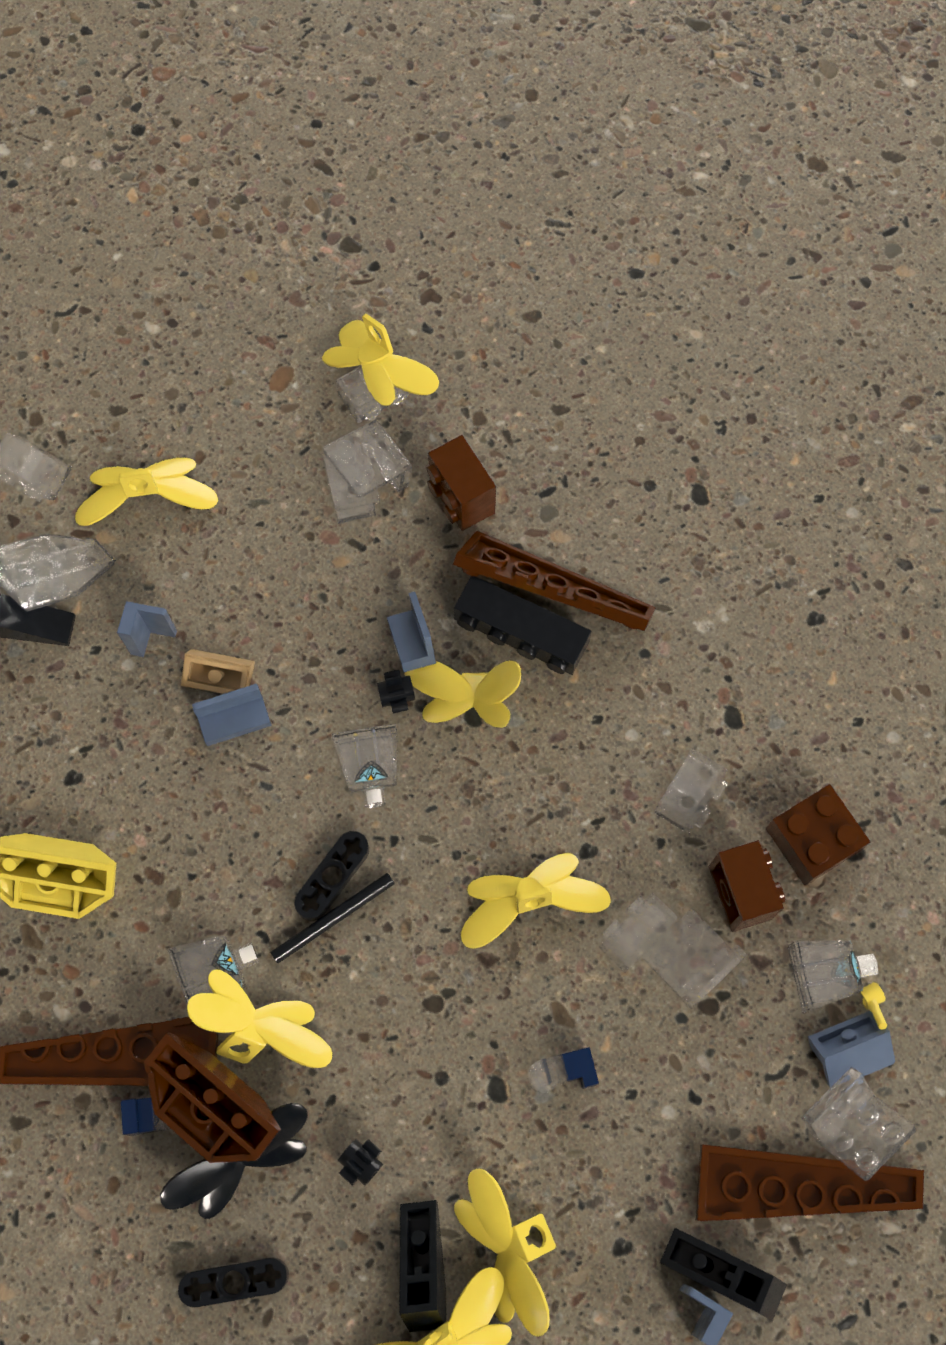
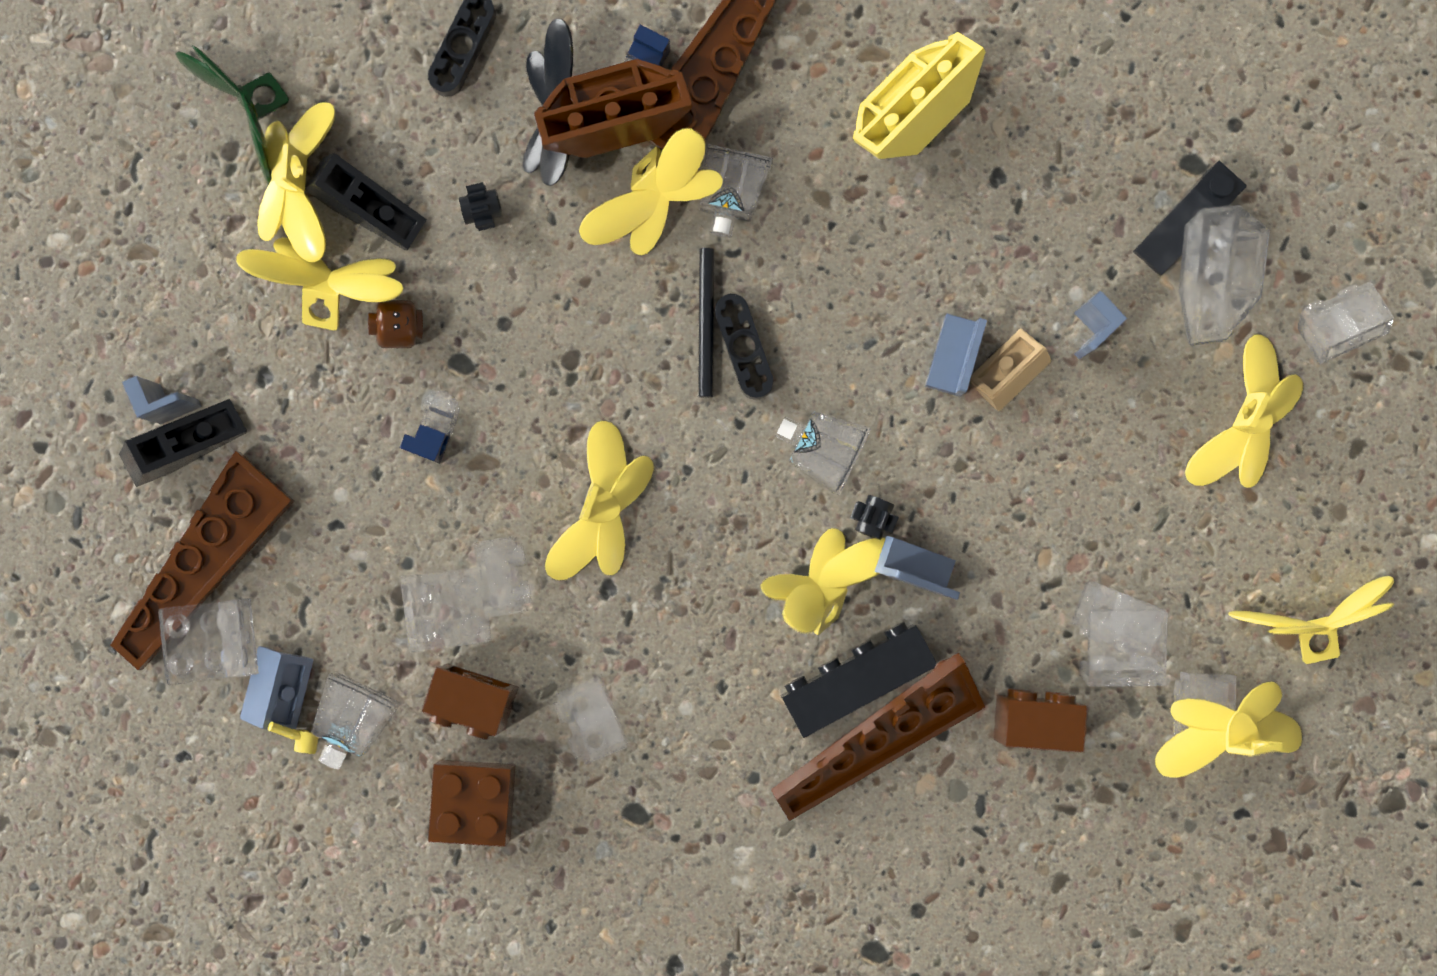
camera: 125 degrees right, 15 degrees up
none -> reddish brown head [368,300,423,348]
none -> light yellow piece [1228,576,1394,664]

